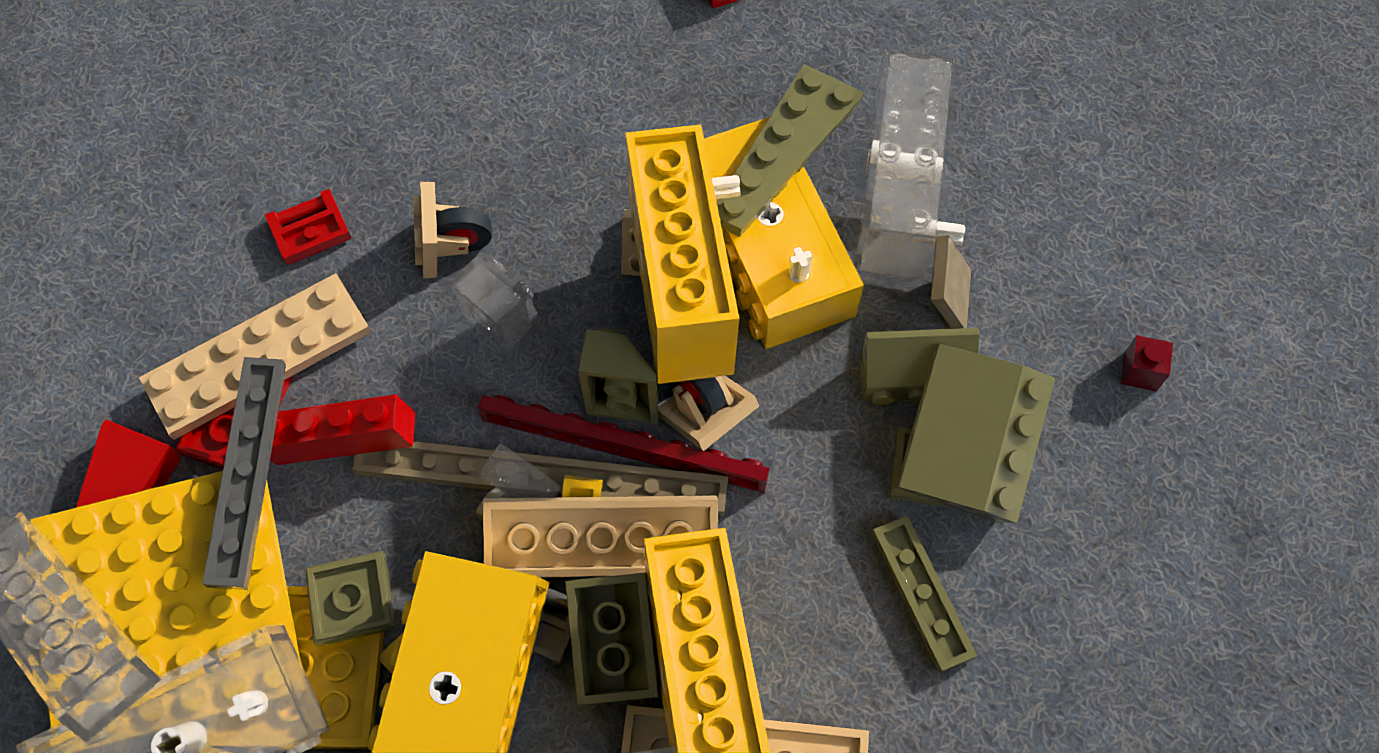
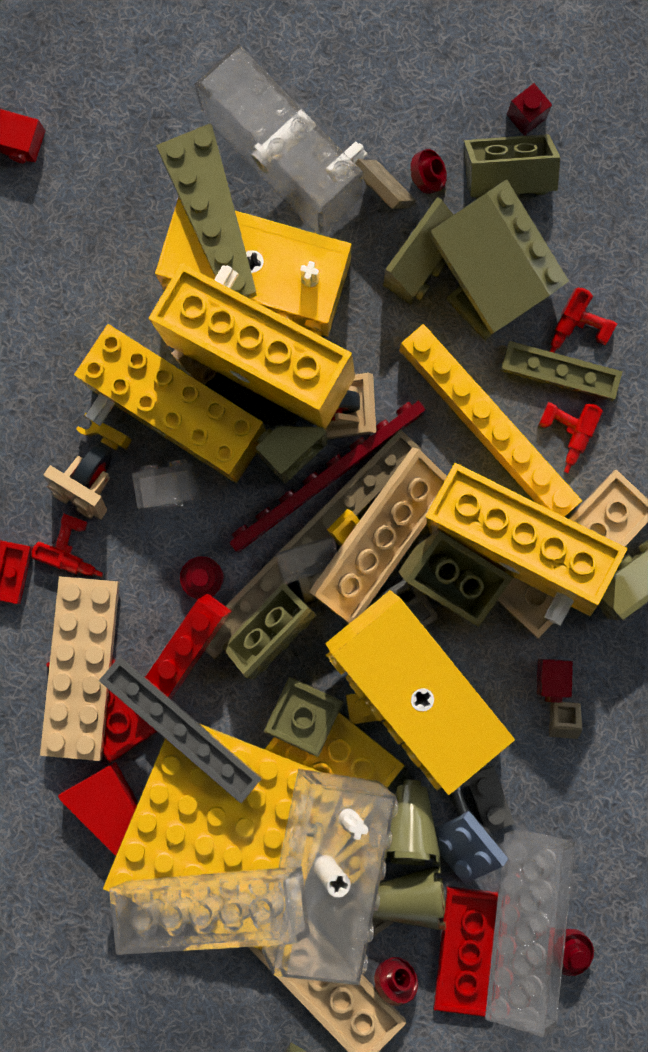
camera: 45 degrees left, 20 degrees up
none -> red piece [32,513,103,577]
none -> yellow piece [74,324,266,483]
none -> yellow plate [76,413,132,450]
none -> dark red plate [180,556,224,599]
none -> olive slope [222,583,317,680]
none -> yellow brick [399,324,582,517]
none -> dark red plate [411,149,447,194]
none -> olive slope [464,134,560,198]
none -> red piece [538,402,603,474]
none -> red piece [549,288,617,353]

